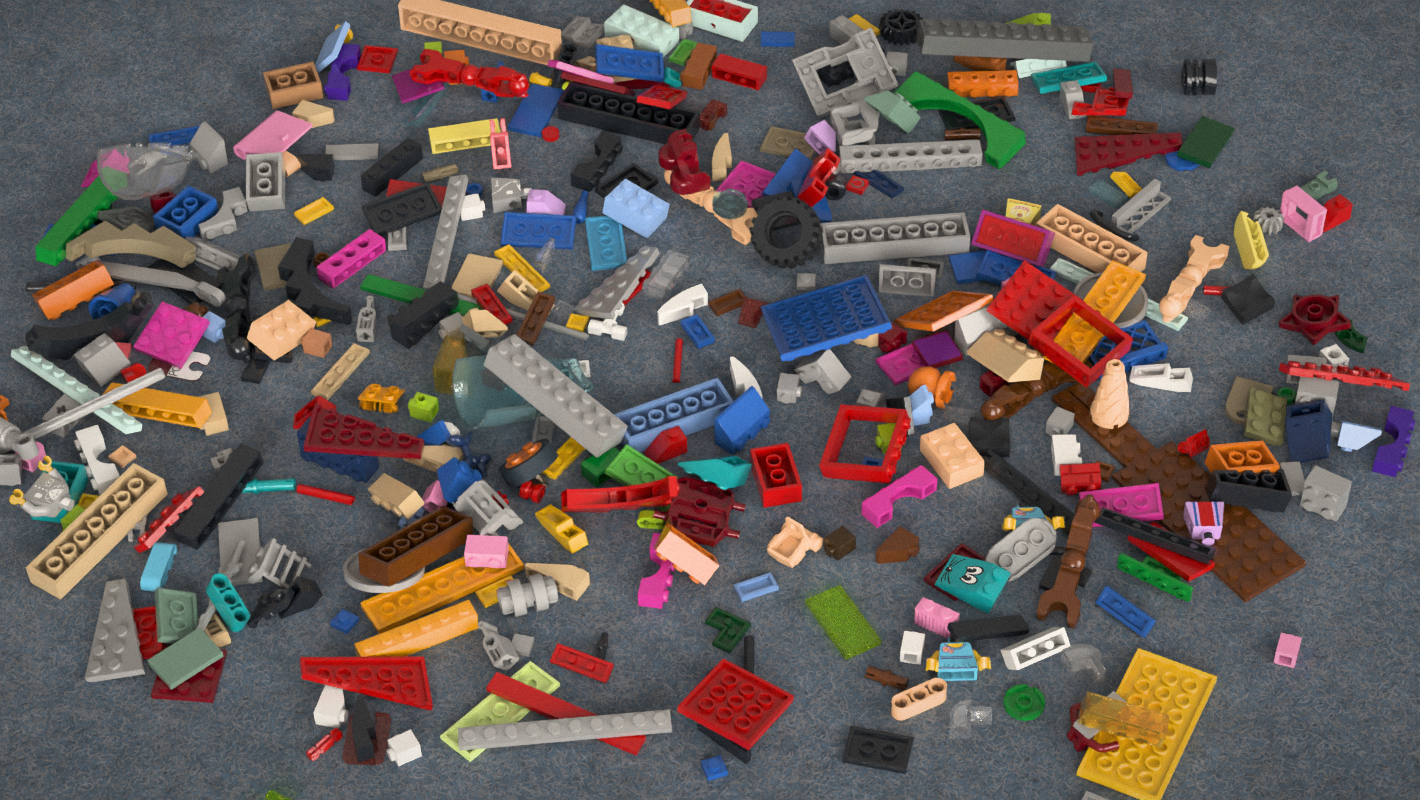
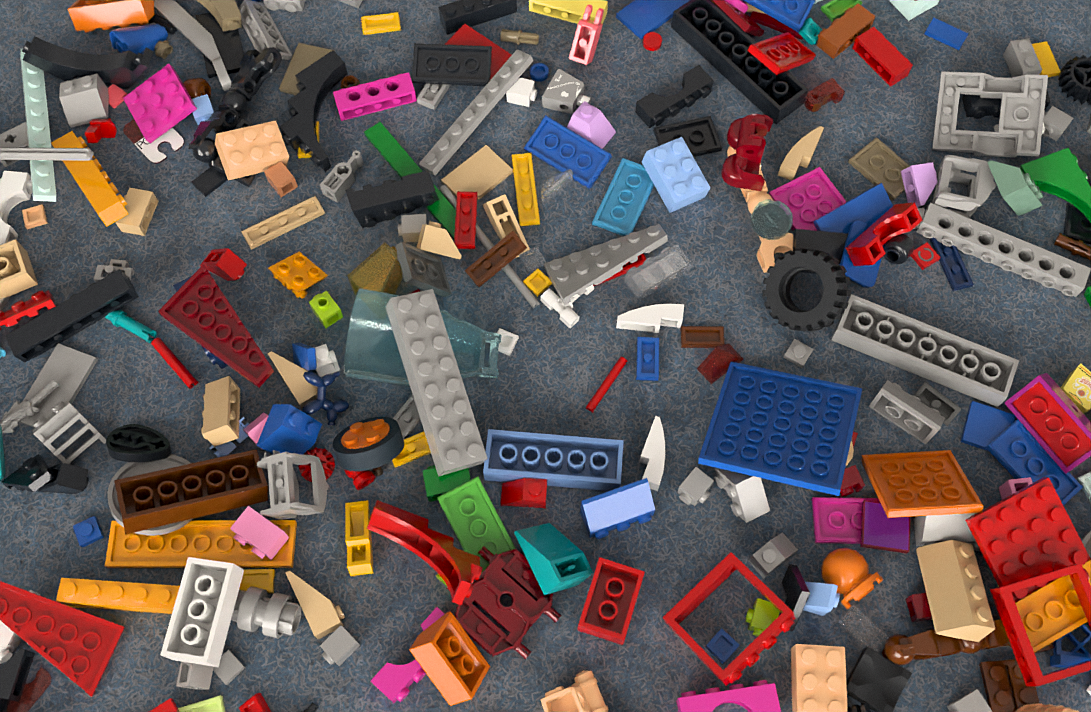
camera: 30 degrees right, 20 degrees up
blue piece [572,190,589,224] -> none
none -> black piece [106,424,172,463]
none -> white brick [160,557,244,667]
none -> light grey brick [320,625,360,666]

